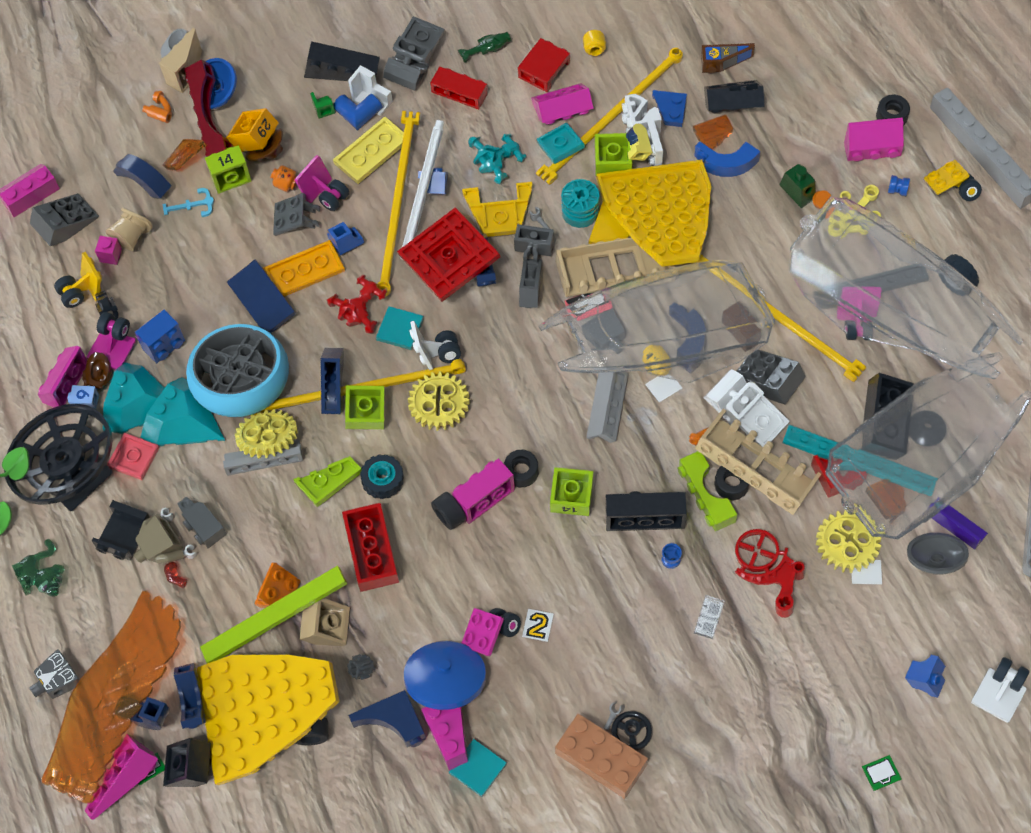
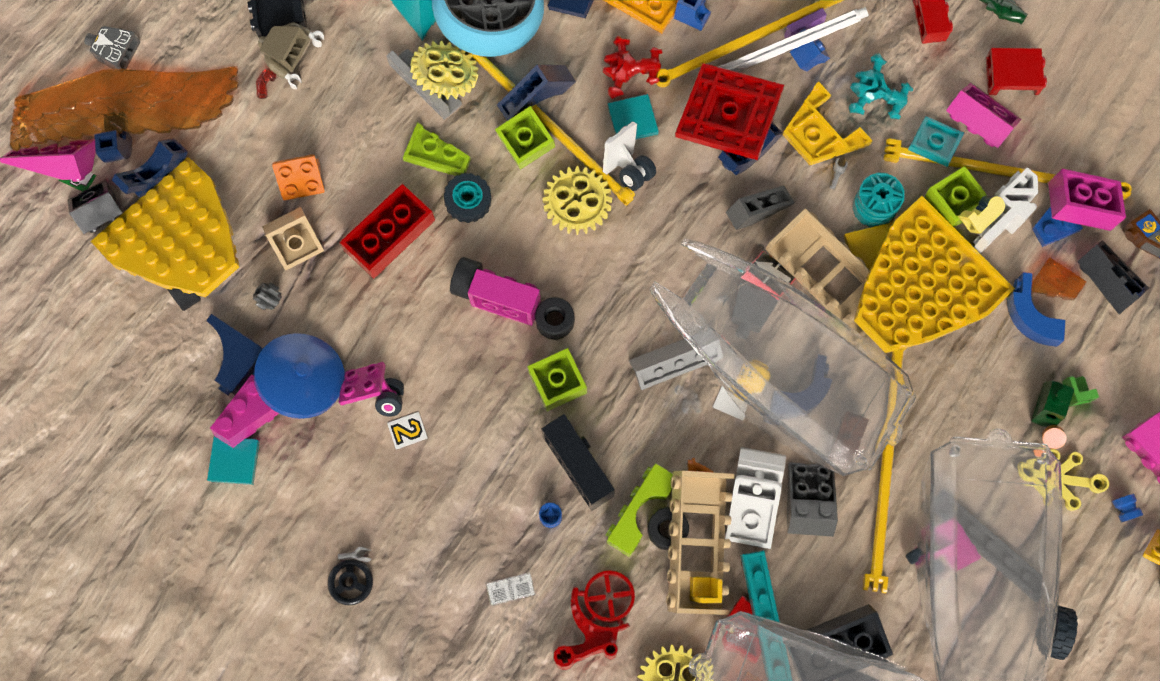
camera: 55 degrees right, 10 degrees up
dark grey hinge [177,497,227,548] -> none
lime tile [200,565,347,664] -> none
dark grey brick [514,224,554,262] -> none
nougat brick [555,714,648,799] -> none
yellow head [583,29,606,56] -> none
none -> yellow panel [690,577,722,603]
none -> medium lavender plate [784,8,827,38]
none -> dark pink brick [1048,169,1126,231]
none -> bright green panel [1062,376,1099,407]

